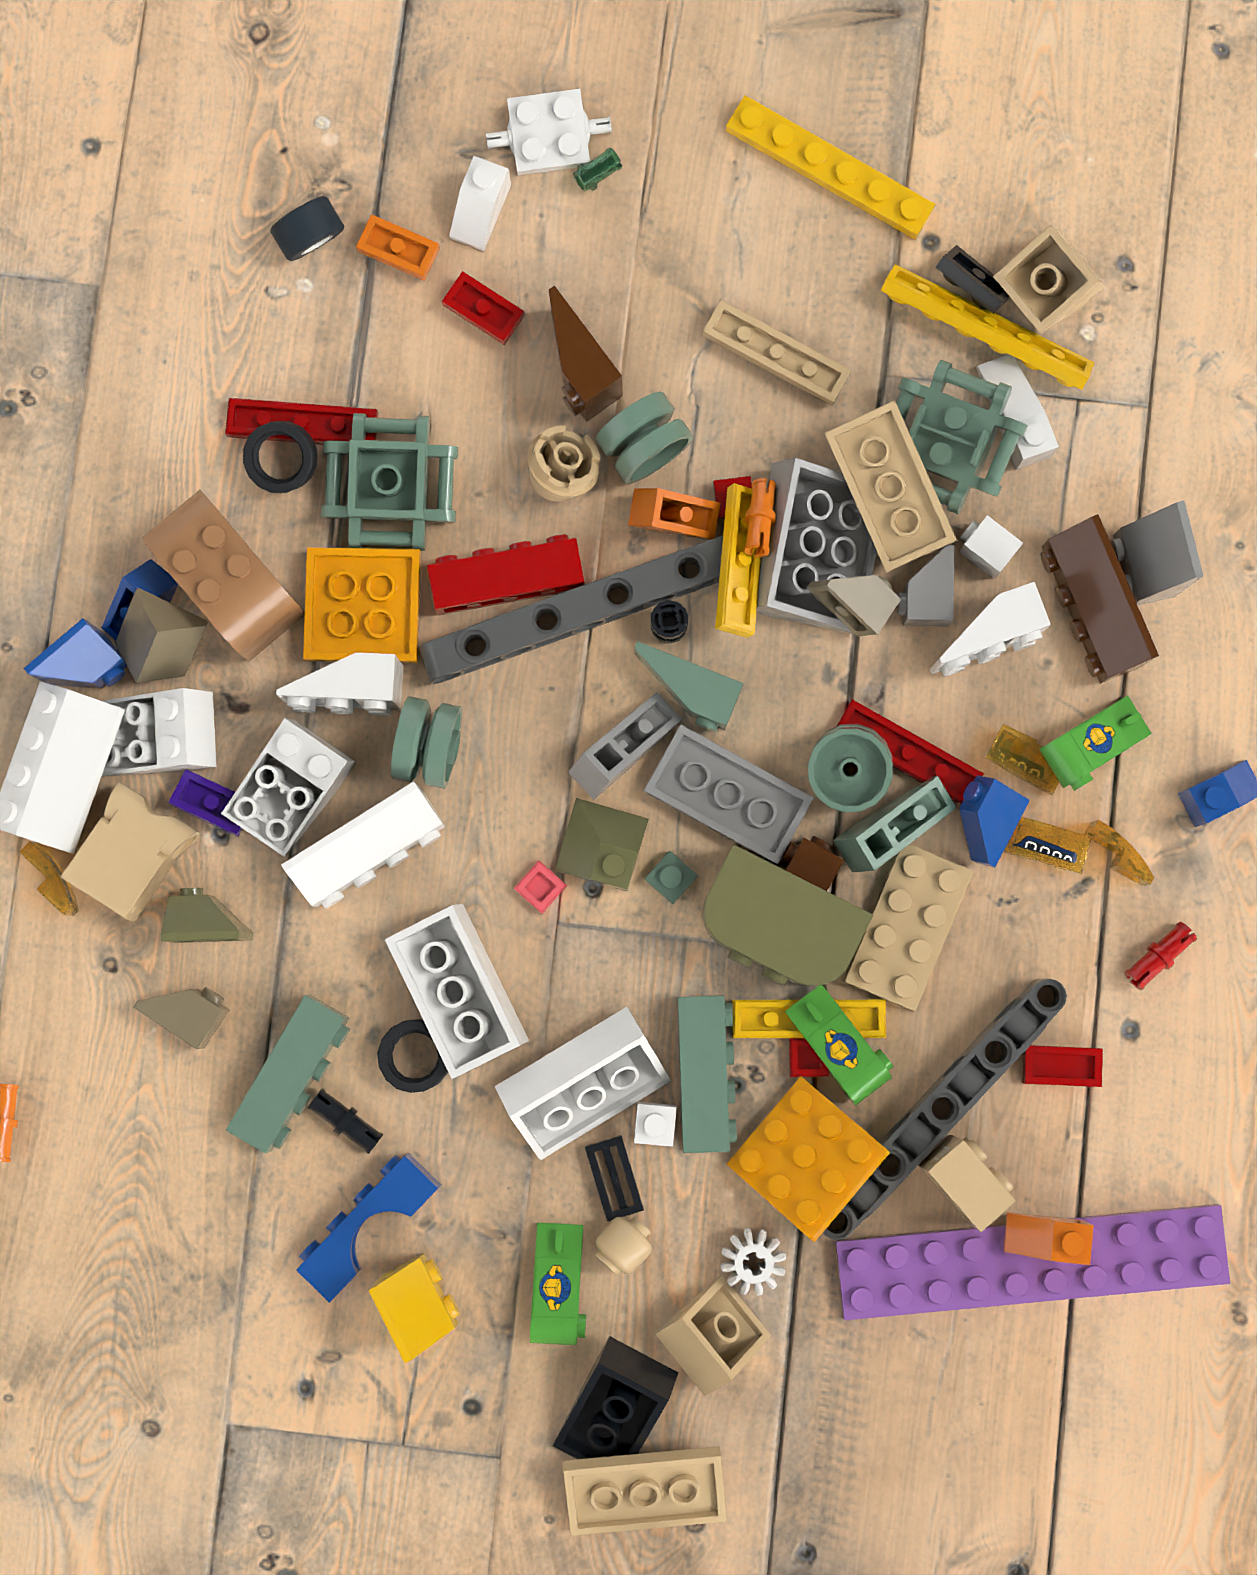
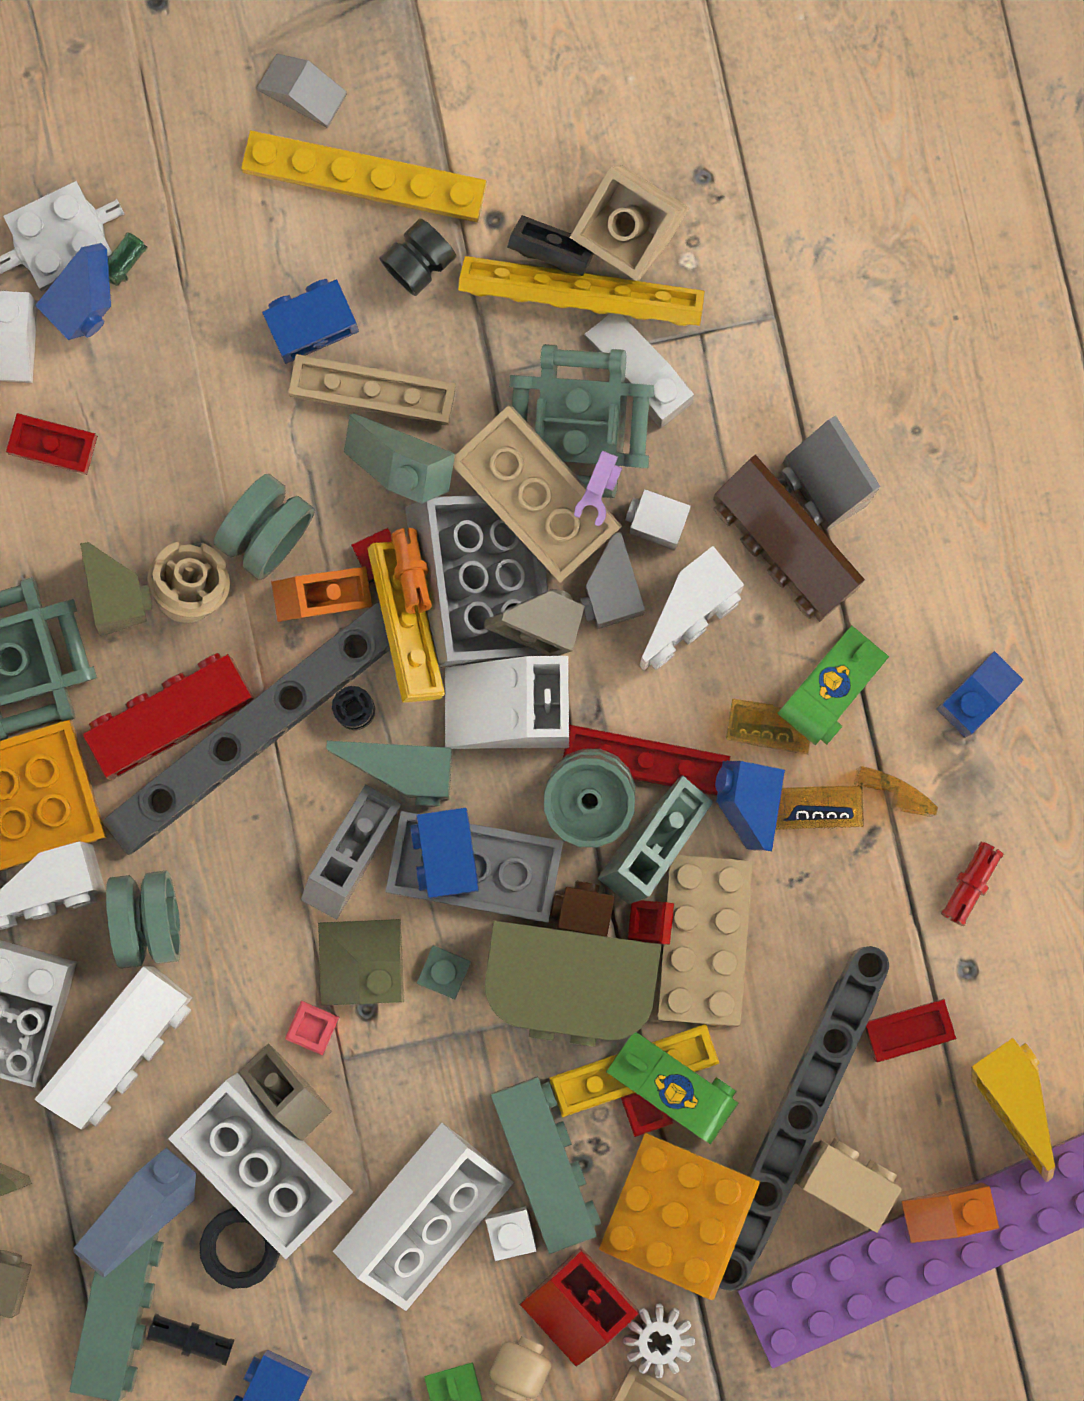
camera: 20 degrees left, 0 degrees up
reddish brown slope [549,285,623,422] -> none
black tile [585,1135,644,1222] -> none
none -> blue slope [35,243,111,340]
none -> sand blue slope [74,1148,196,1278]
none -> olive slope [80,542,153,636]
none -> dark tan slope [239,1043,332,1141]
none -> light grey slope [257,54,347,128]
none -> blue brick [262,279,359,364]
none -> sand green slope [344,413,455,504]
none -> pearl dark grey wheel [379,218,457,296]
none -> blue brick [410,808,479,899]
none -> white slope [445,656,569,749]
none -> red slope [519,1246,639,1367]
none -> lavender plate [574,451,622,526]
none -> red tile [628,900,674,945]
none -> yellow slope [971,1038,1055,1183]

